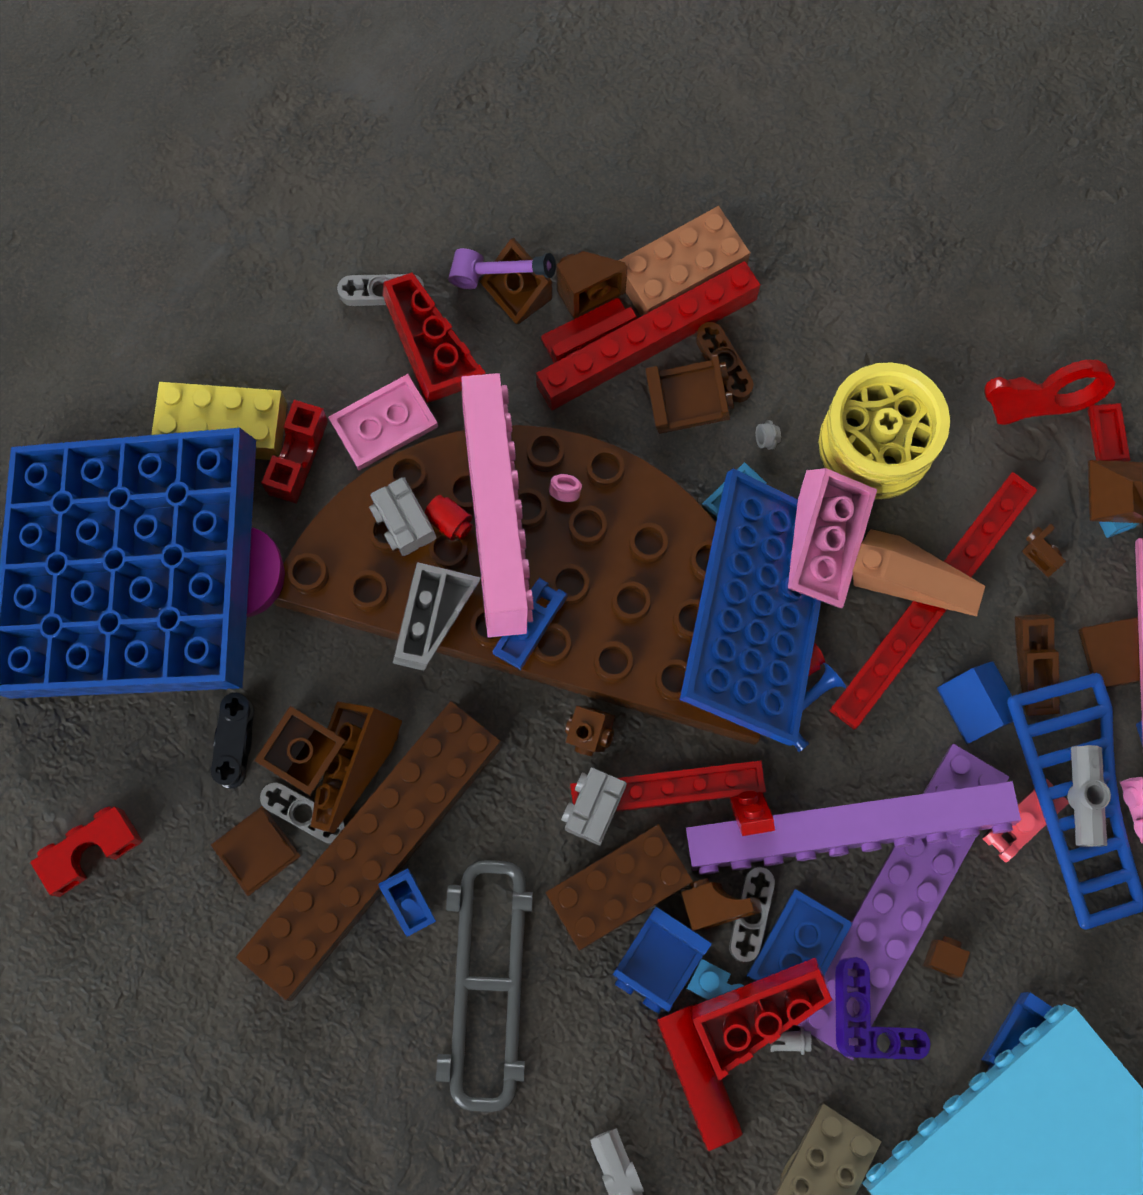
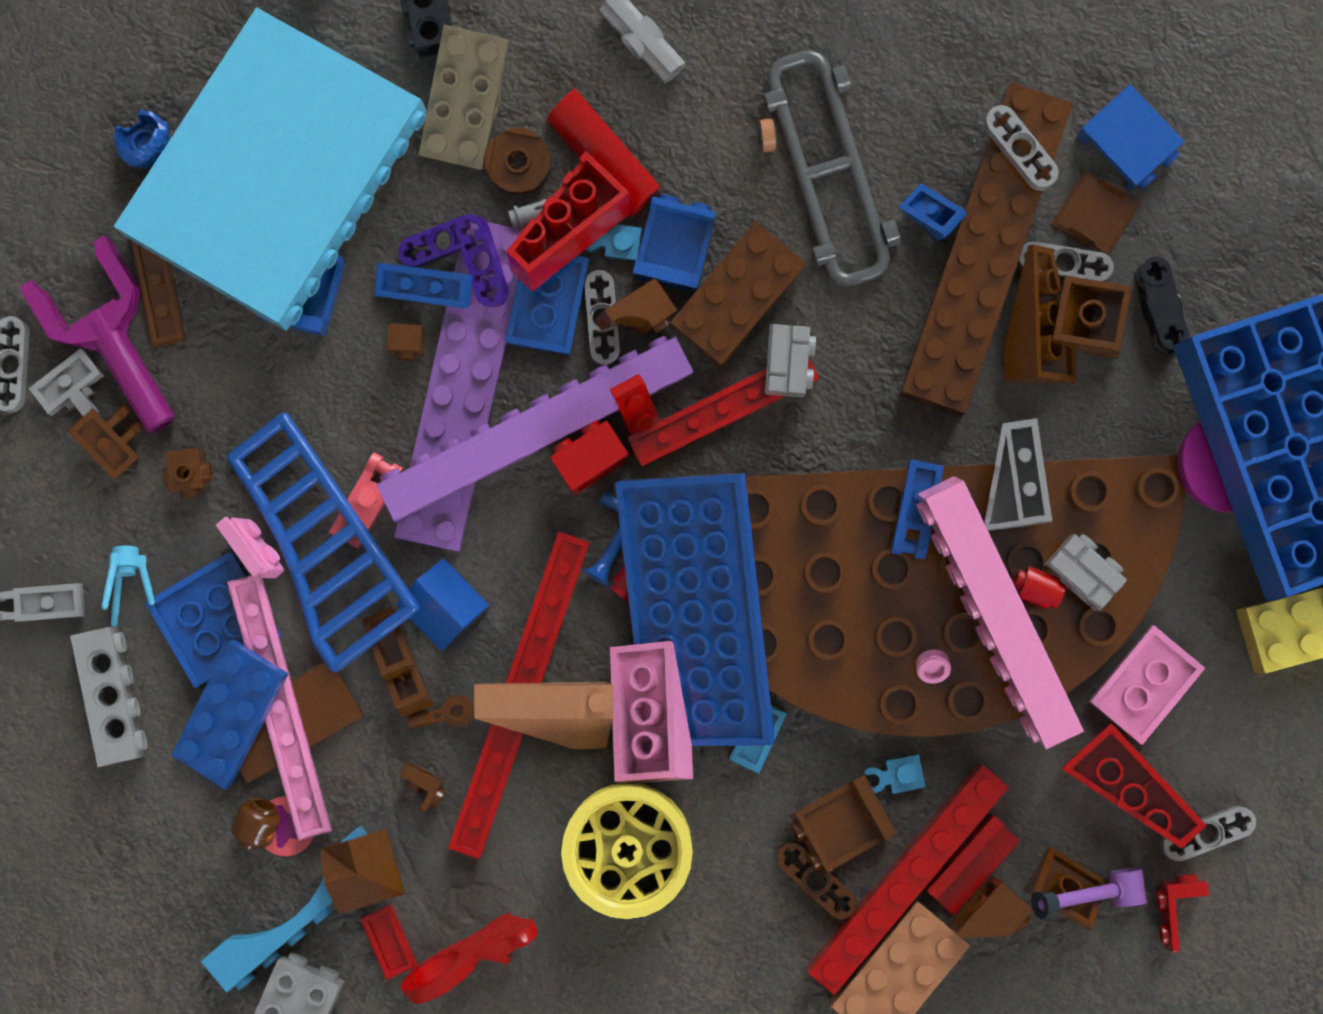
camera: 165 degrees right, 10 degrees up
red arch [30,806,143,897] -> none
red arch [261,400,328,504] -> none
reddish brown brick [565,706,616,756] -> none
light grey plate [755,420,781,450] -> none
light grey piece [1067,745,1111,847] -> none
none -> blue plate [375,263,472,308]
none -> reddish brown plate [408,695,473,729]
none -> reddish brown plate [485,128,551,195]
none -> red brick [550,420,630,496]
none -> nougat tile [759,119,776,153]
none -> dark azure plate [863,754,925,794]
none -> light grey beam [984,105,1058,191]
none -> blue panel [1076,84,1185,192]
none -> red bracket [1156,874,1209,953]

